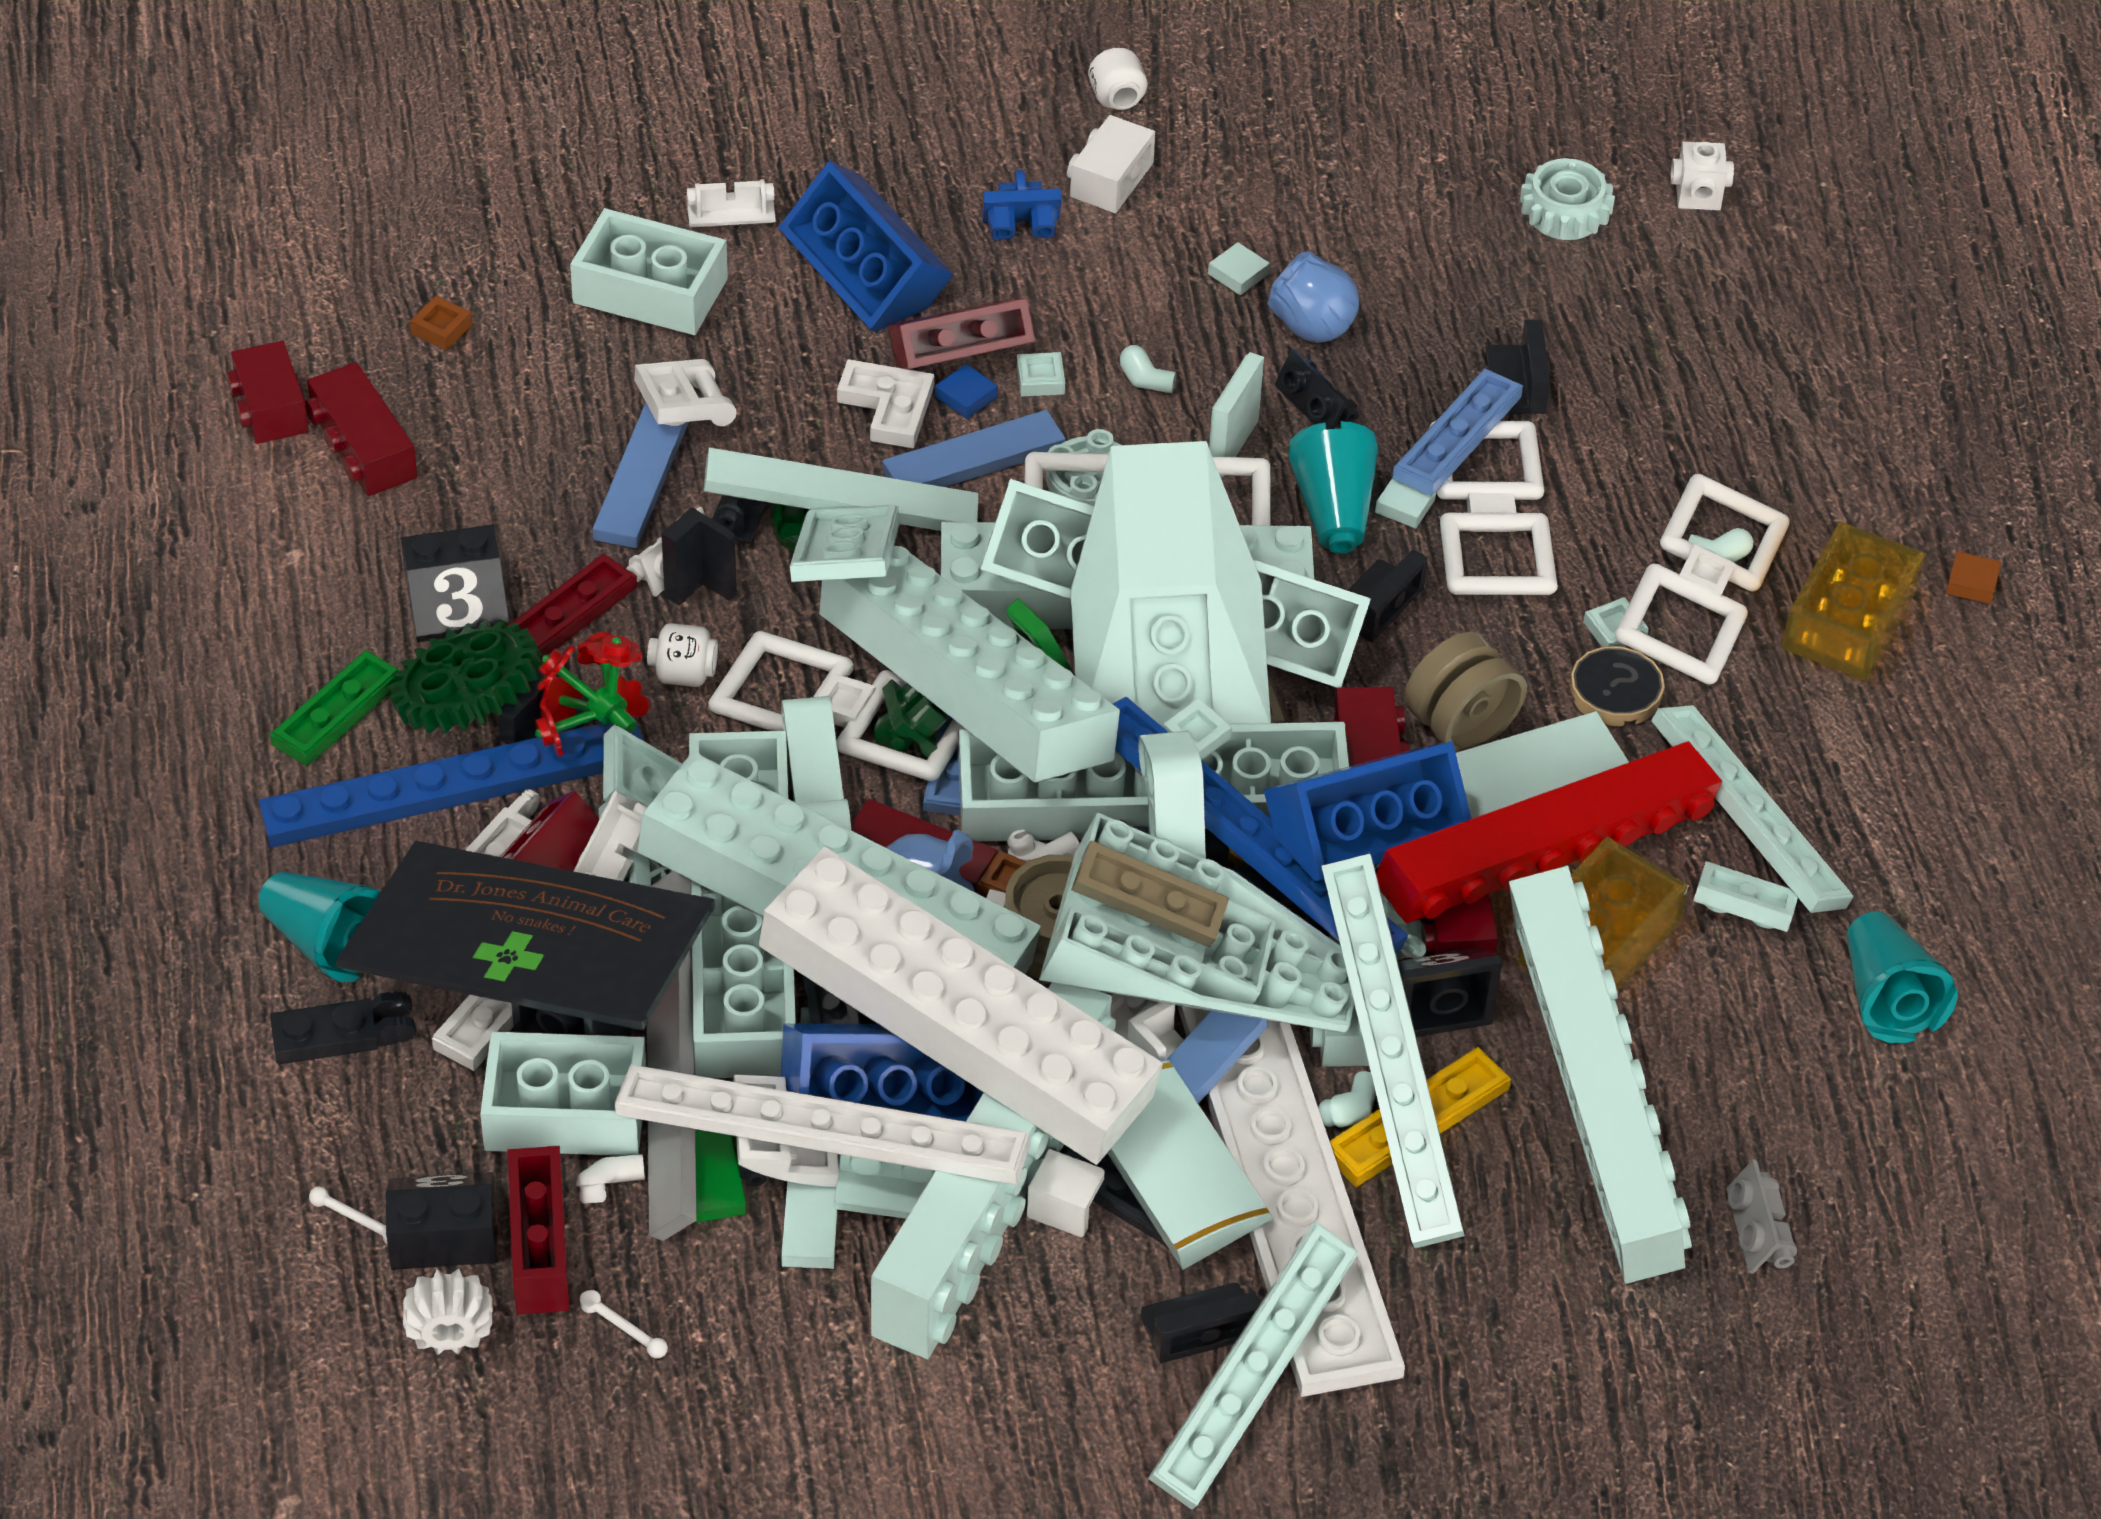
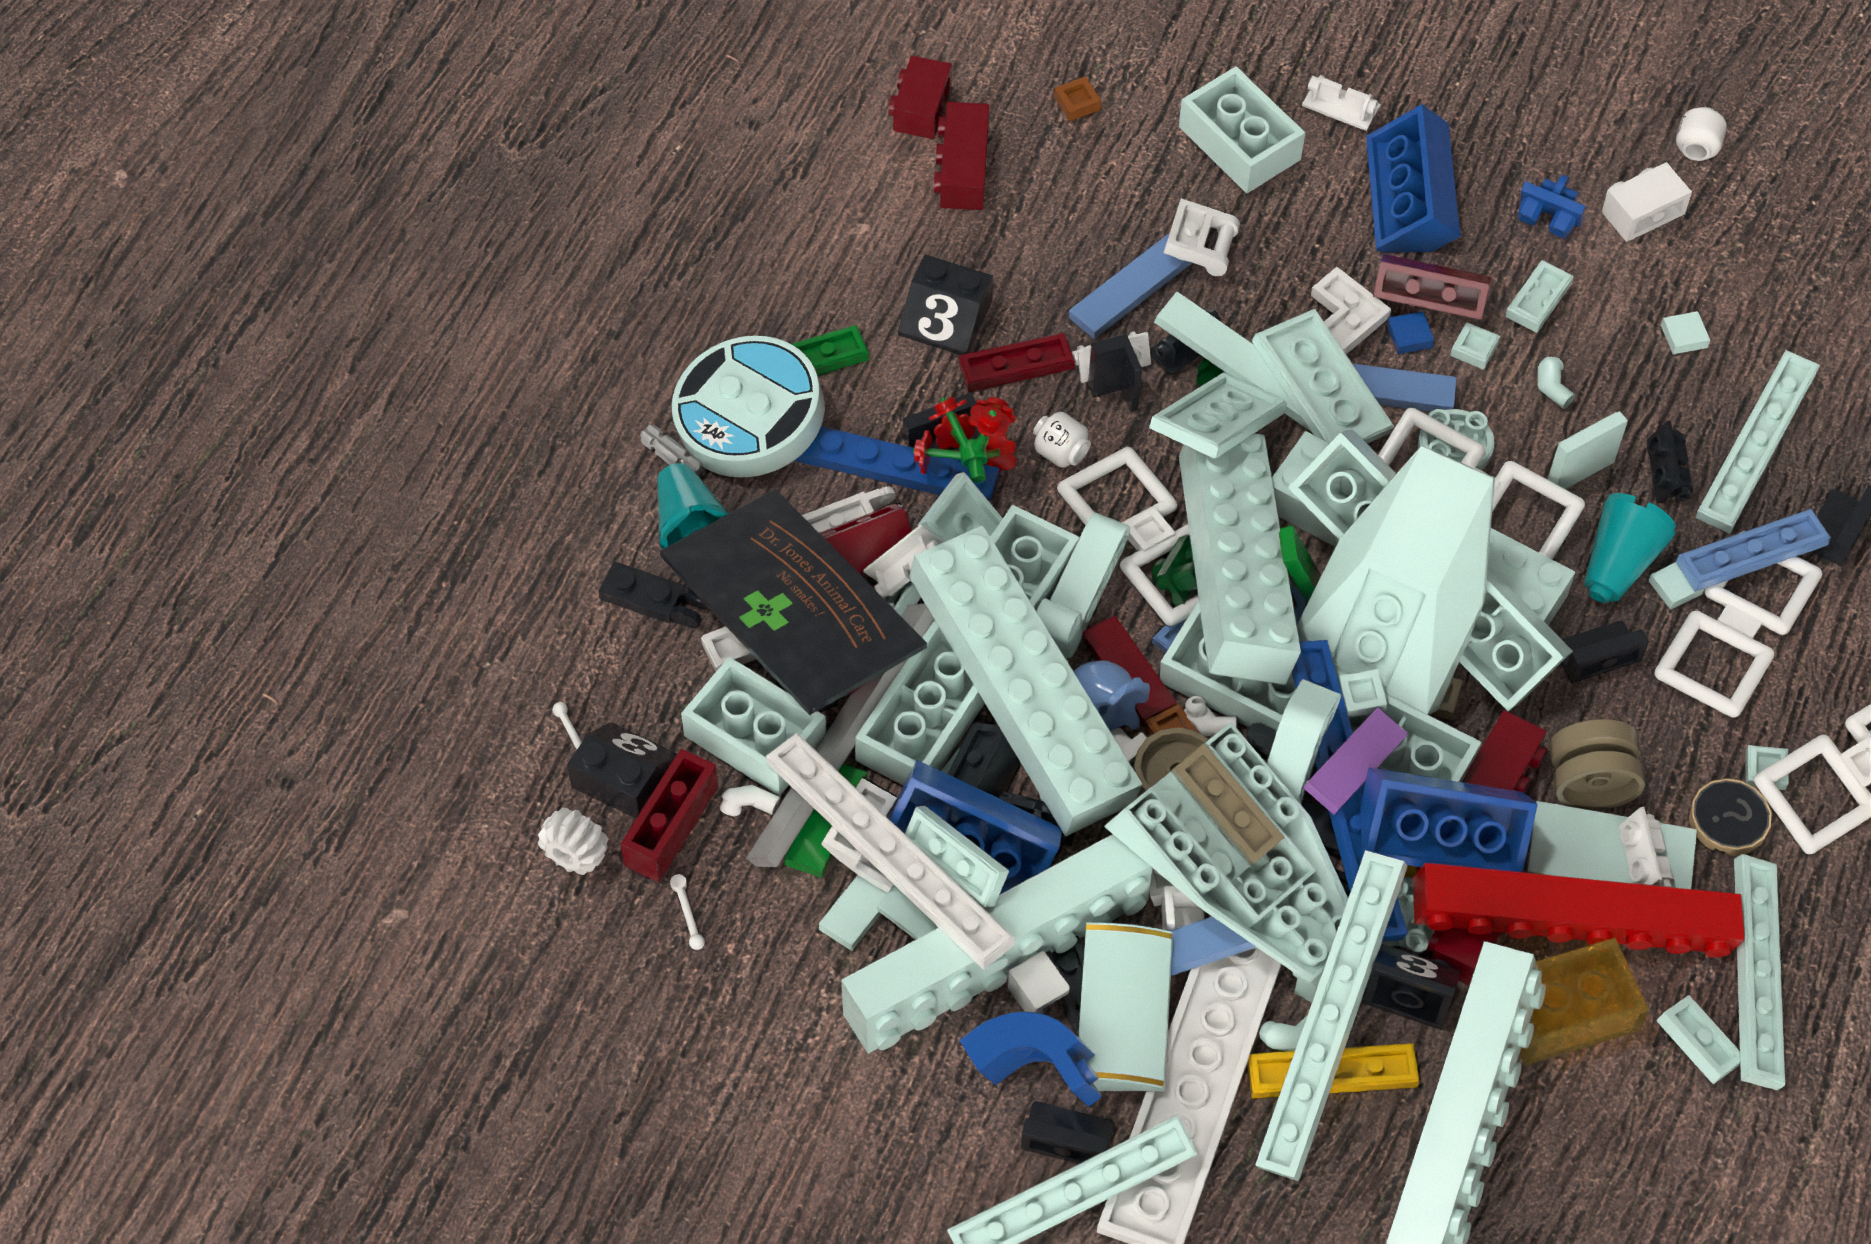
camera: 35 degrees right, 10 degrees up
dark green gear [389,620,542,733] -> none
white brick [759,846,1163,1165] -> none
medium blue hair [1268,251,1360,343] -> none
teal cone [1847,911,1958,1043] -> none
none -> light grey axle [640,424,703,476]
none -> brick [672,336,825,477]
none -> light aqua tile [905,806,1009,908]
none -> blue arch [959,1012,1102,1106]
none -> light aqua tile [1252,309,1394,443]
none -> medium lavender tile [1303,707,1408,815]
none -> light aqua plate [1505,260,1574,333]
none -> white hinge [1618,807,1675,887]
none -> light aqua tile [1695,350,1820,534]

